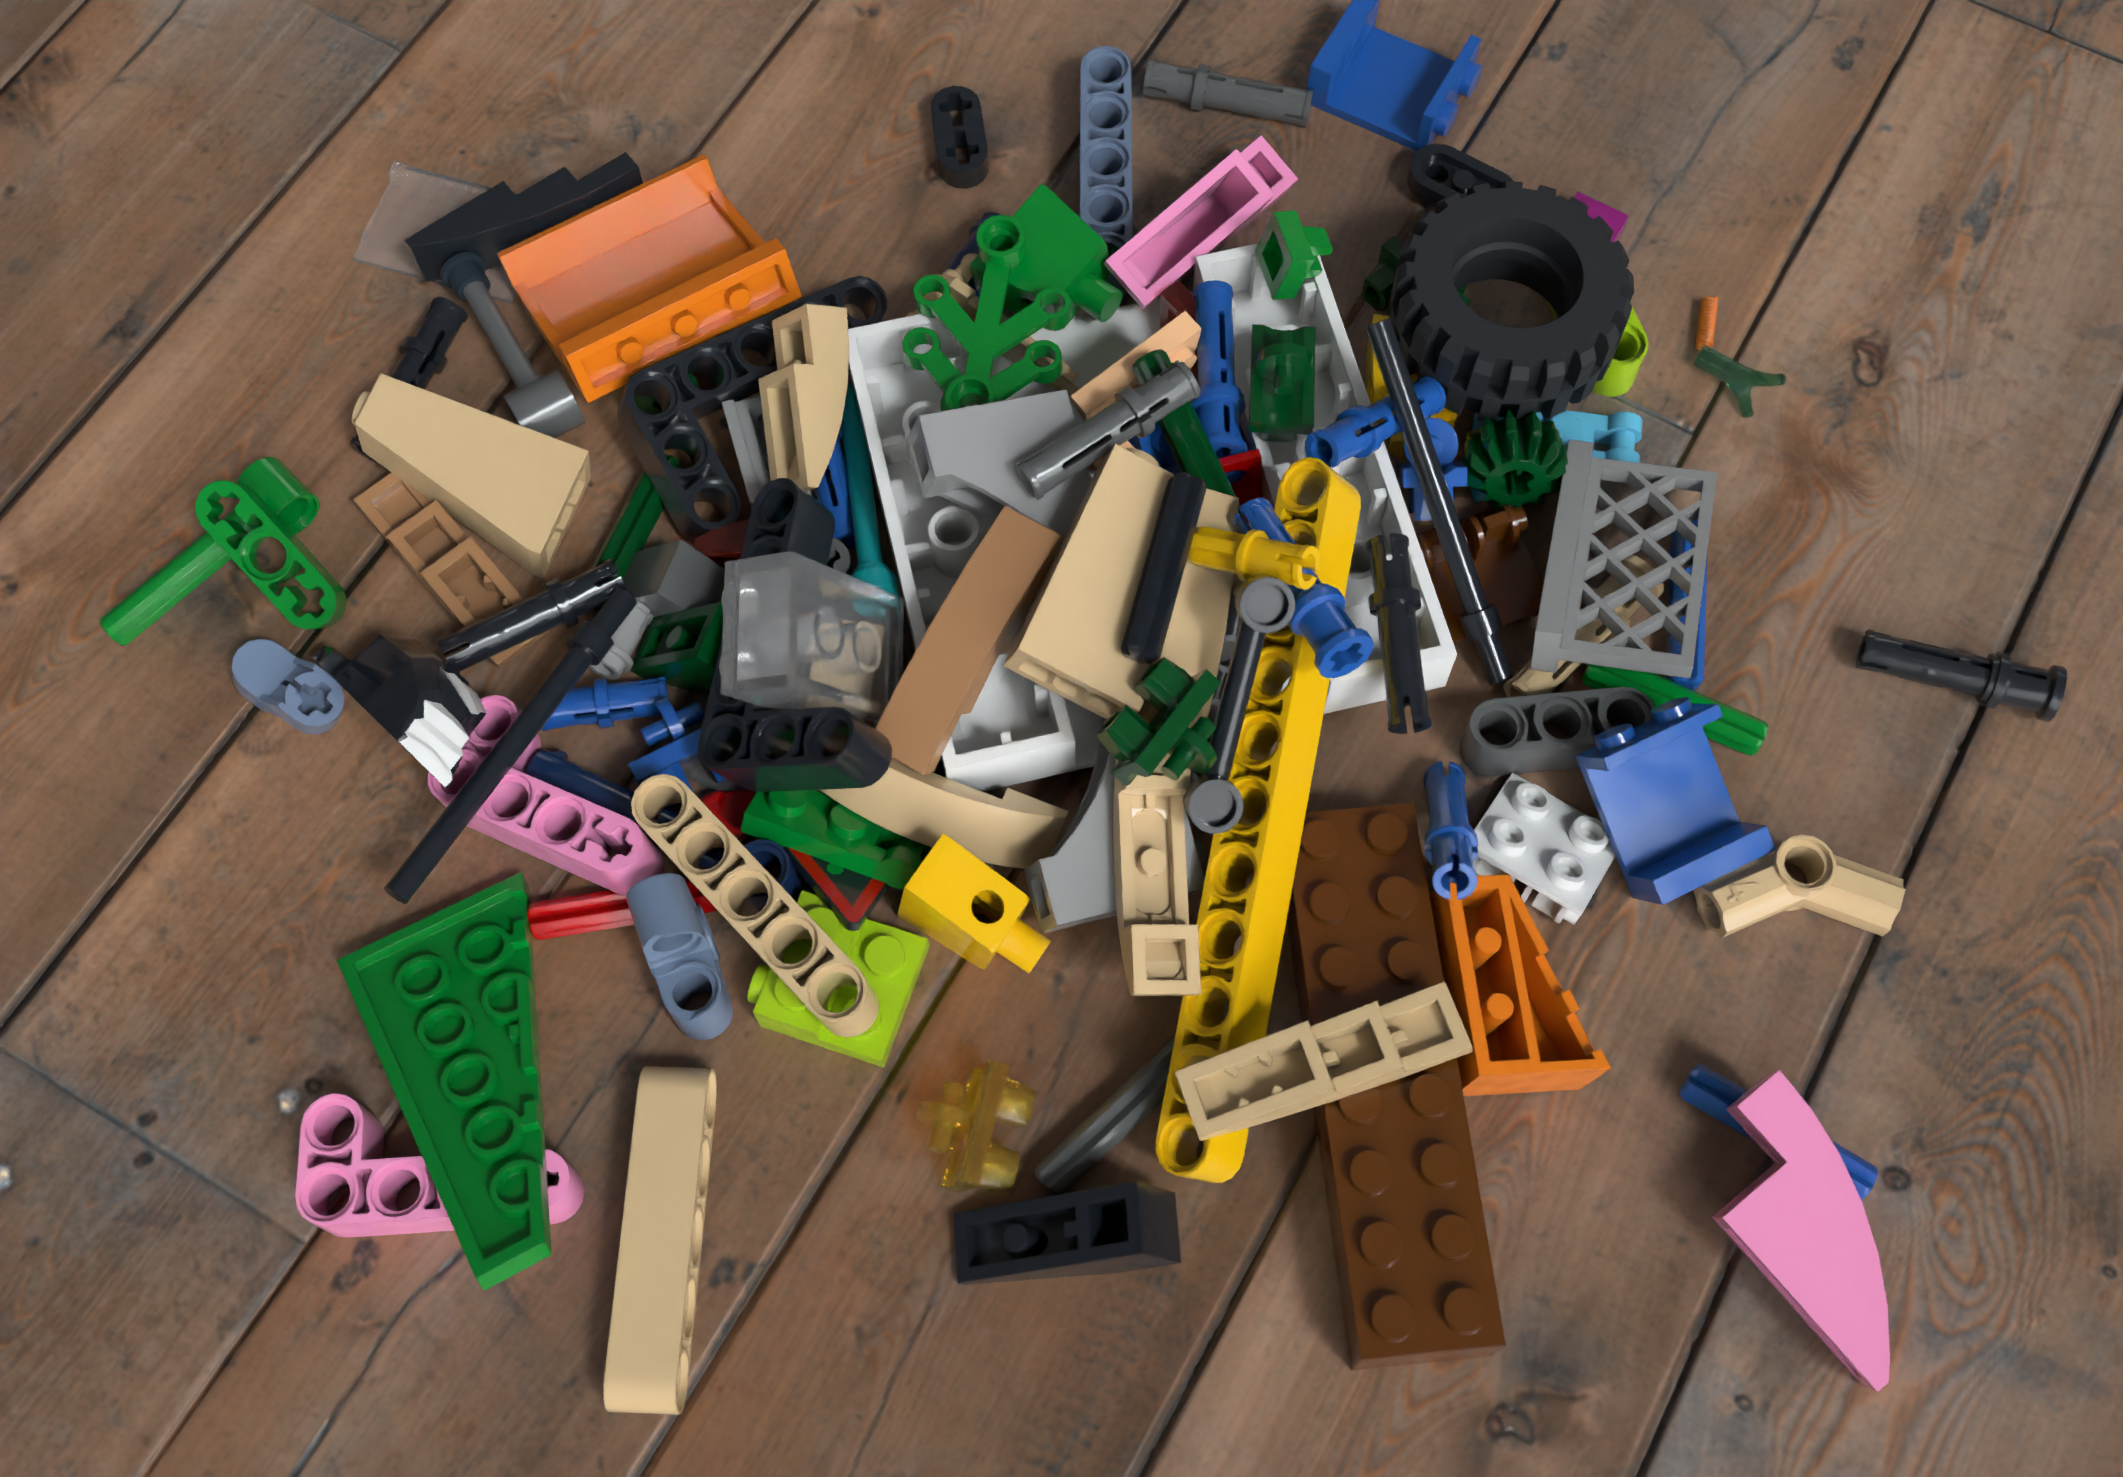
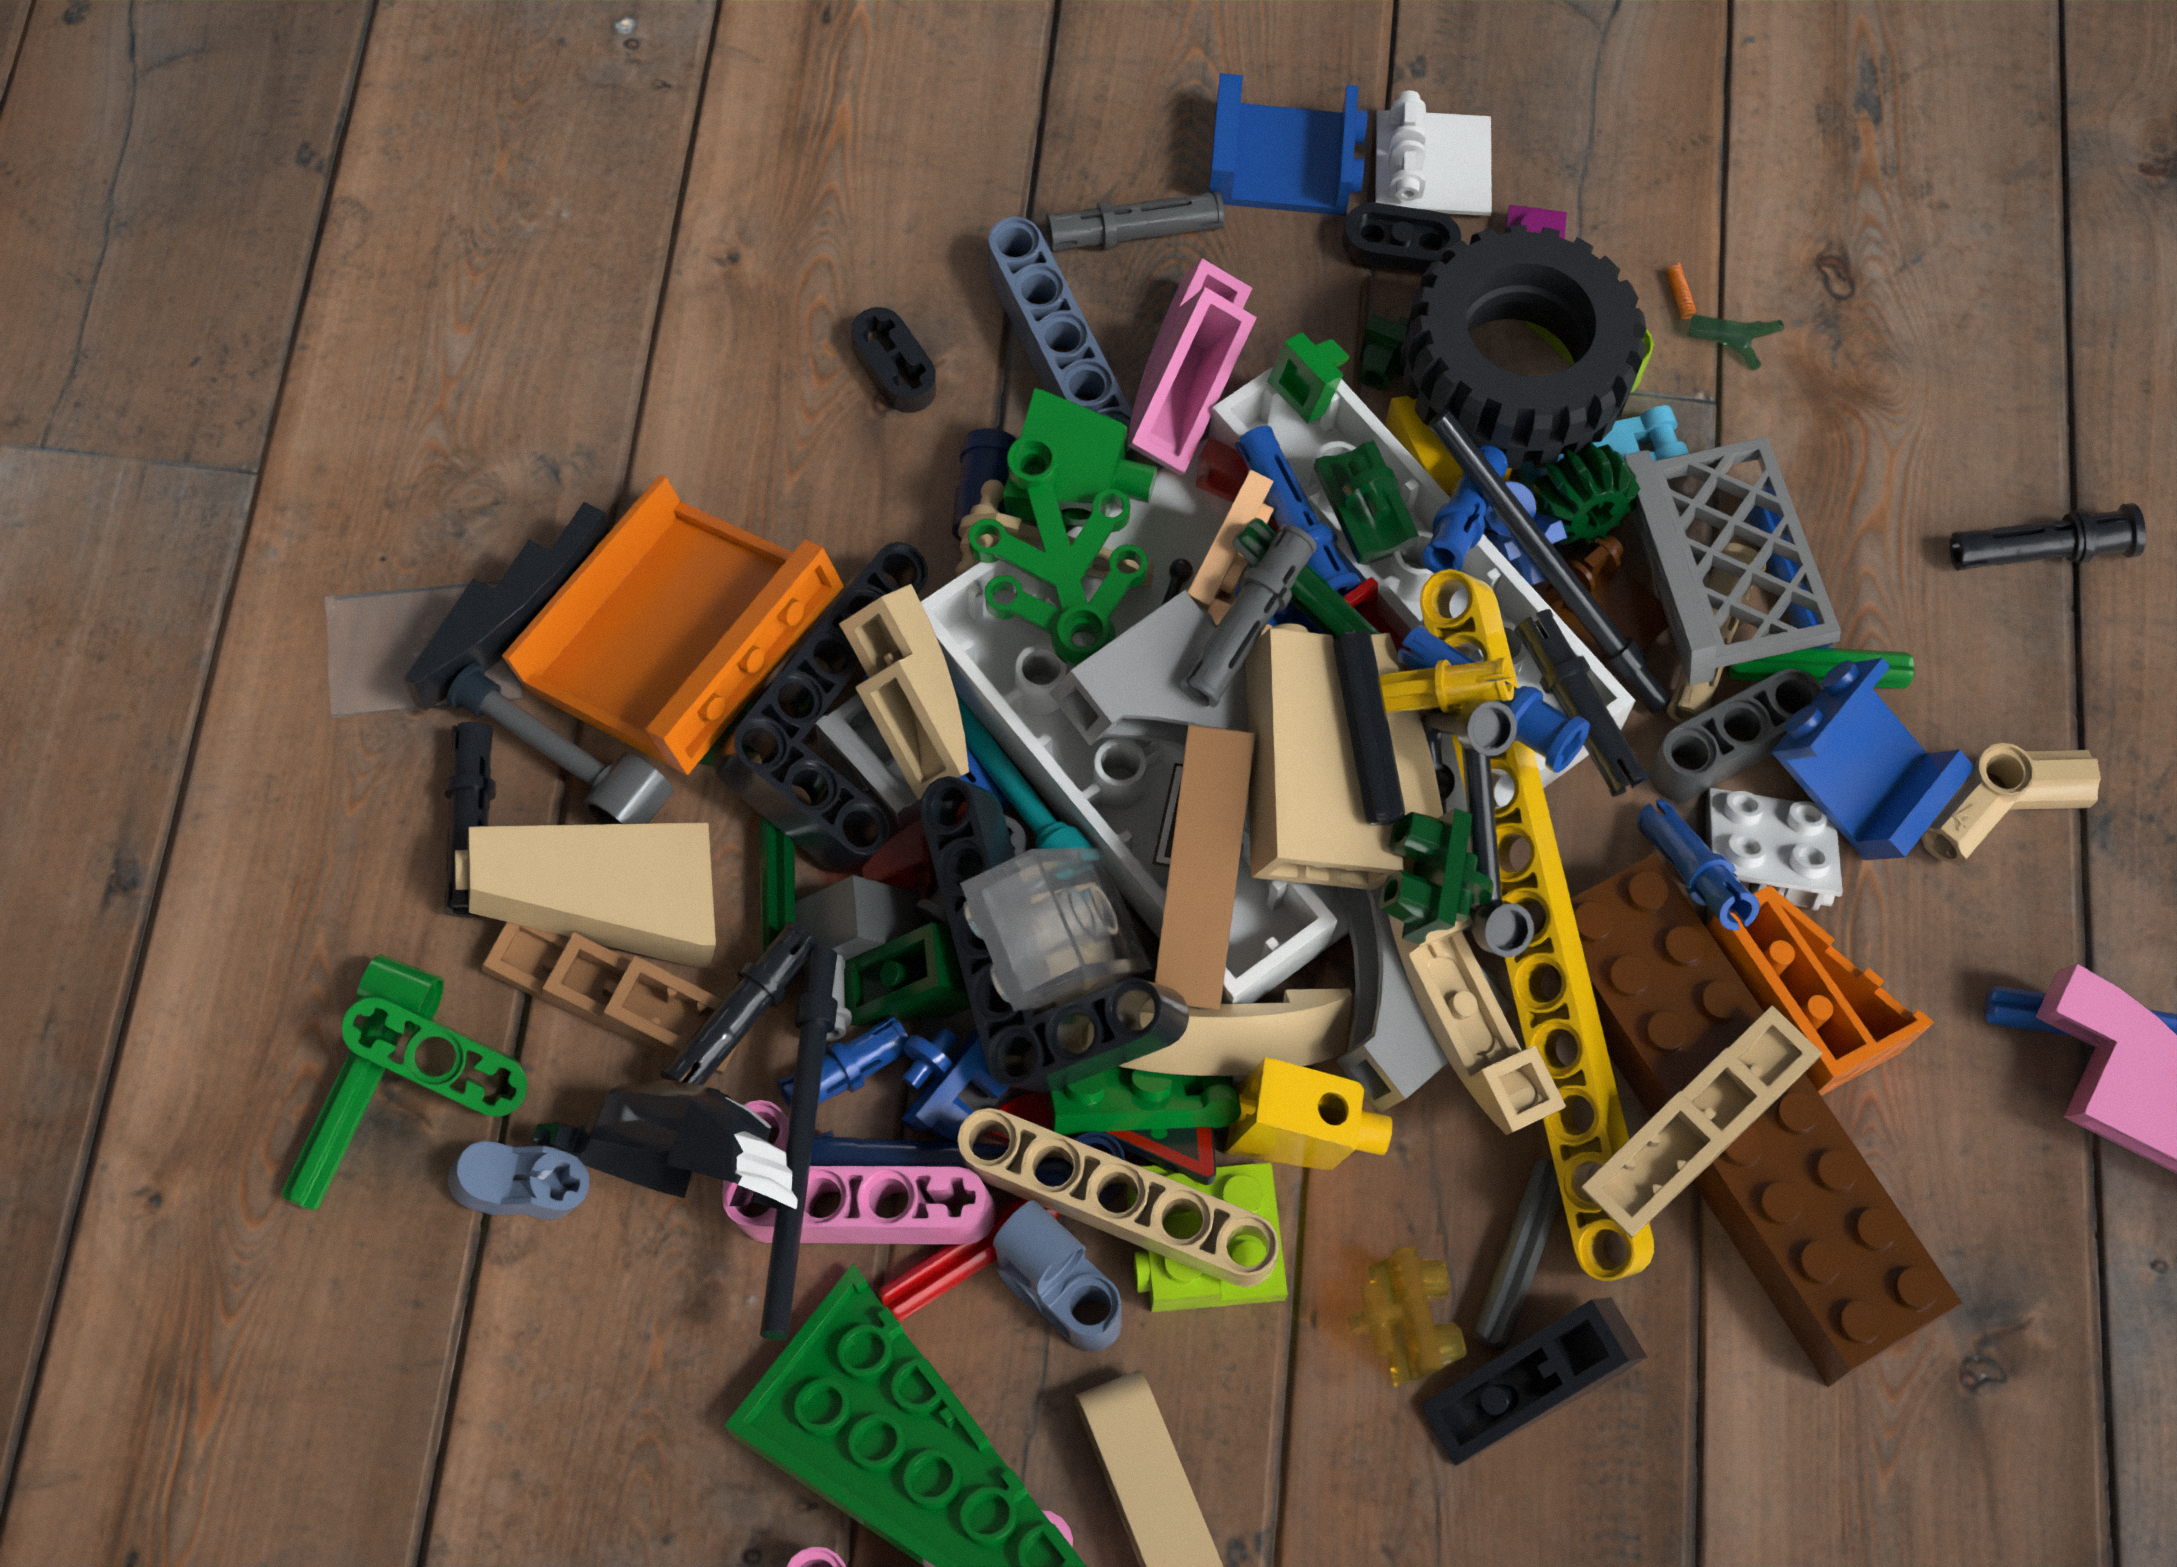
camera: 30 degrees left, 0 degrees up
none -> white hinge [1375,90,1492,216]

